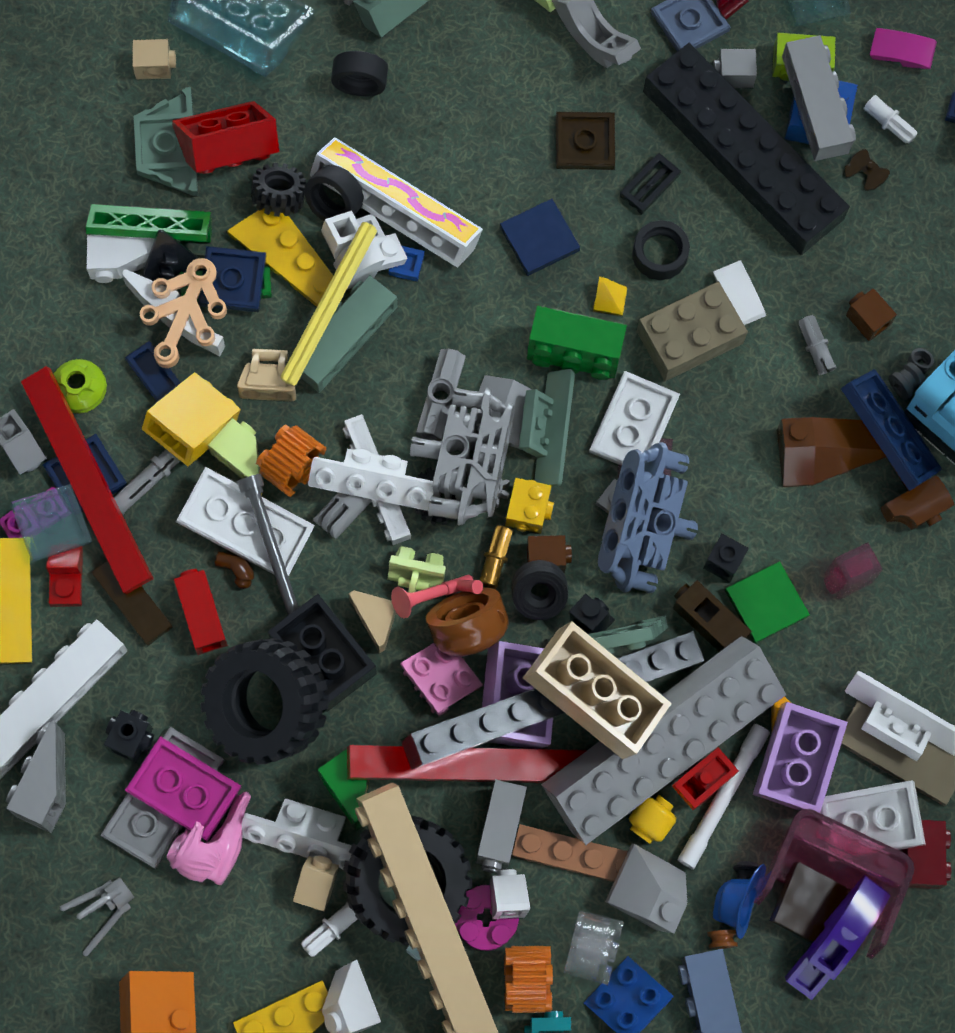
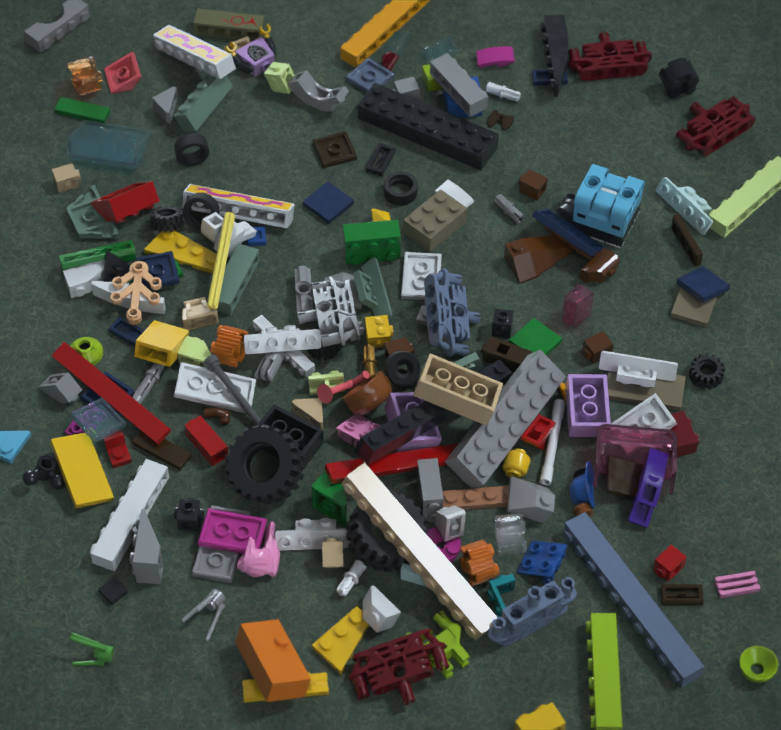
camera: 15 degrees left, 20 degrees down
none -> reddish brown brick [582,331,613,364]

